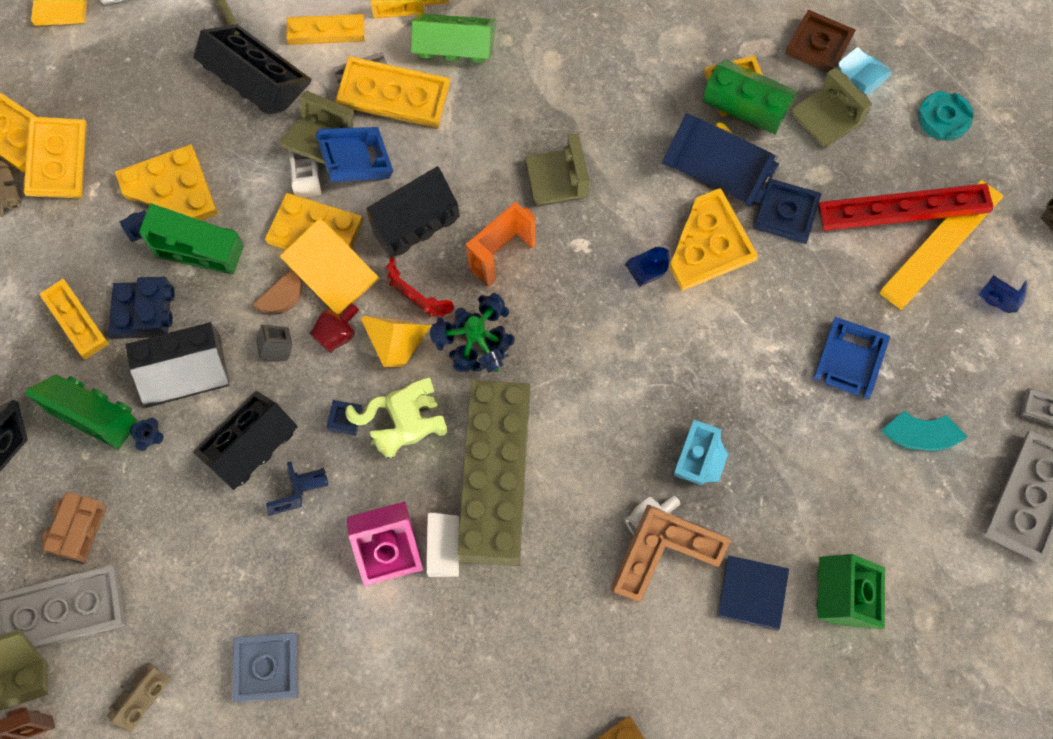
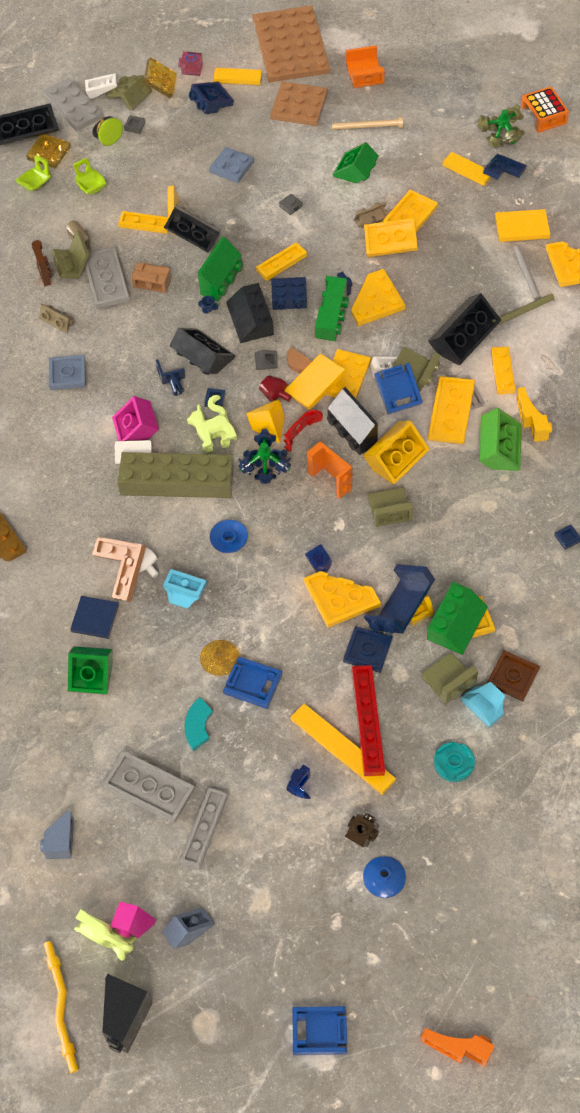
camera: 90 degrees right, 10 degrees down
none -> clear yellow dish [200,640,239,676]
none -> blue dish [210,520,248,553]
none -> yellow slope [363,420,430,484]

